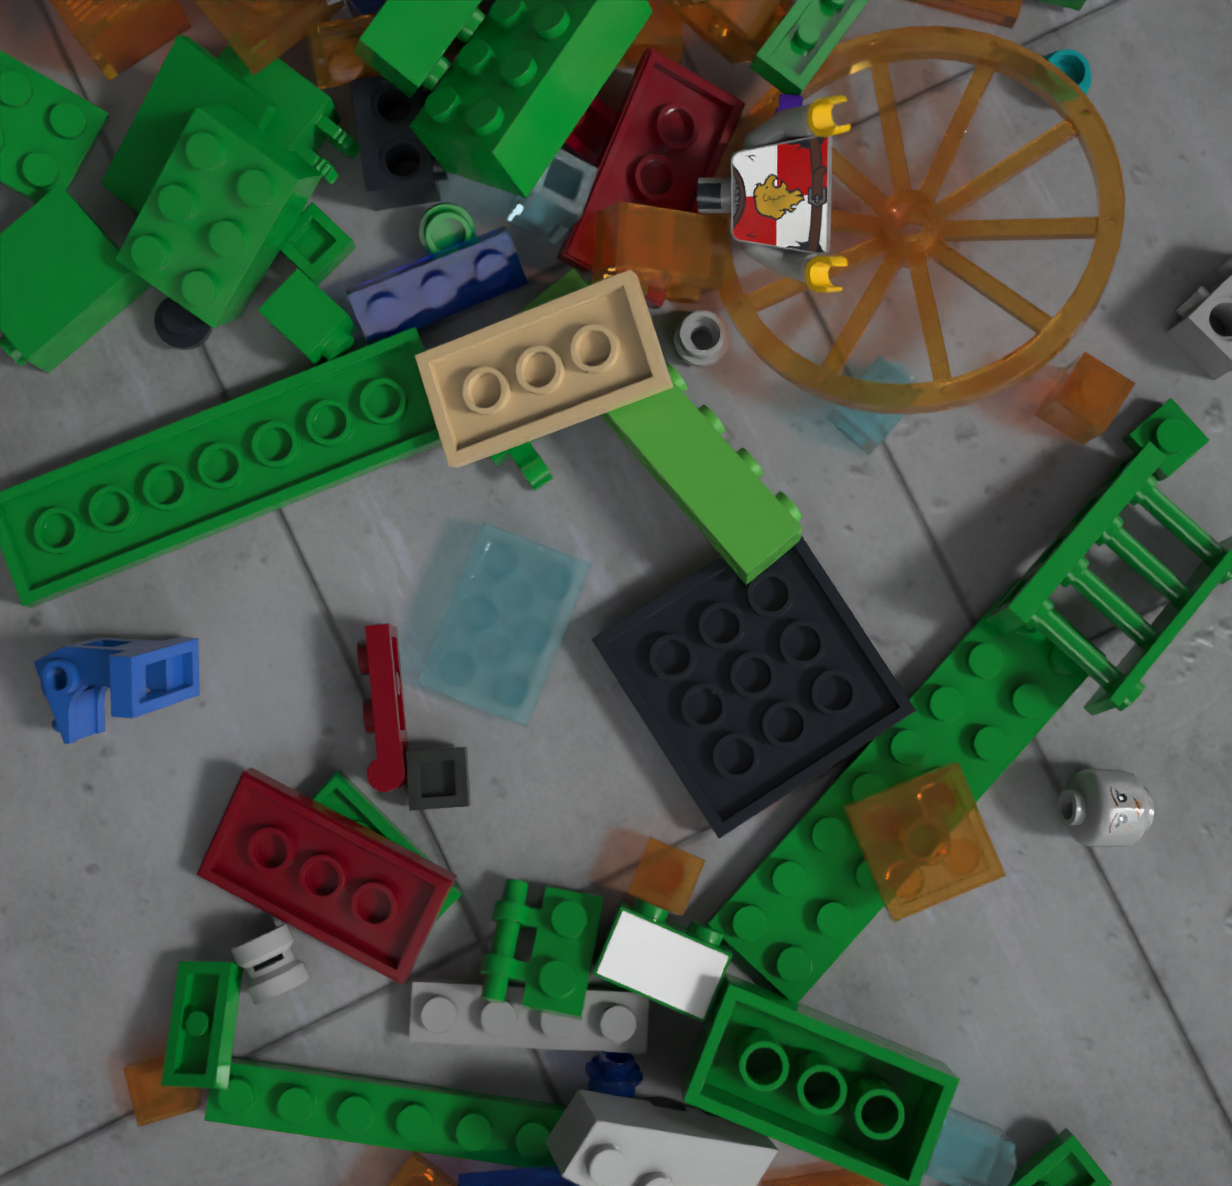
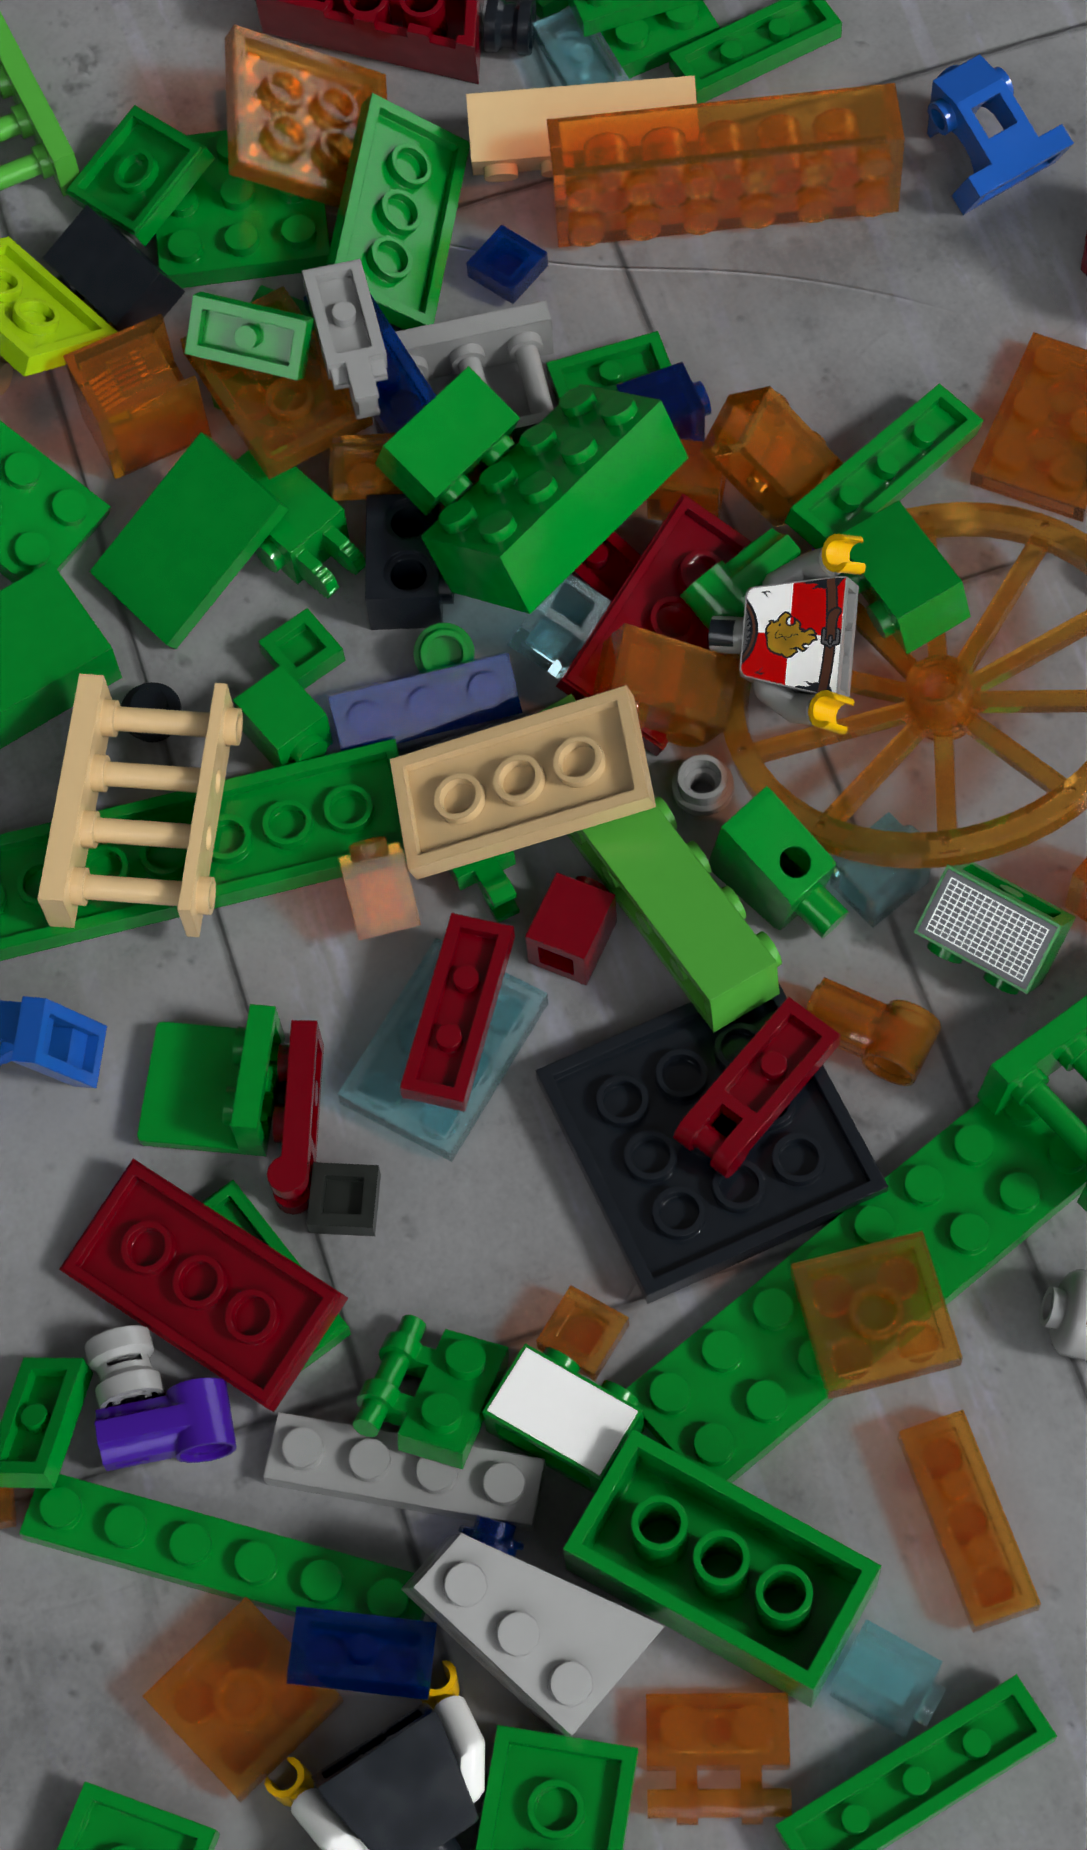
camera: 15 degrees right, 20 degrees down
green brick [115,104,323,328] -> none
none -> tan fence [37,674,243,937]
none -> dark purple piece [94,1378,237,1471]
none -> green bracket [137,1004,285,1157]
none -> clear orange brick [338,837,421,940]
none -> dark red plate [400,913,515,1112]
none -> dark red brick [525,872,617,986]
none -> dark red plate [673,996,841,1178]
none -> green piece [680,528,801,630]
none -> green torso [709,786,849,939]
none -> clear orange piece [807,977,942,1086]
none -> green brick [838,500,971,654]
none -> clear orange plate [897,1410,1041,1633]
none -> brick [914,857,1076,995]

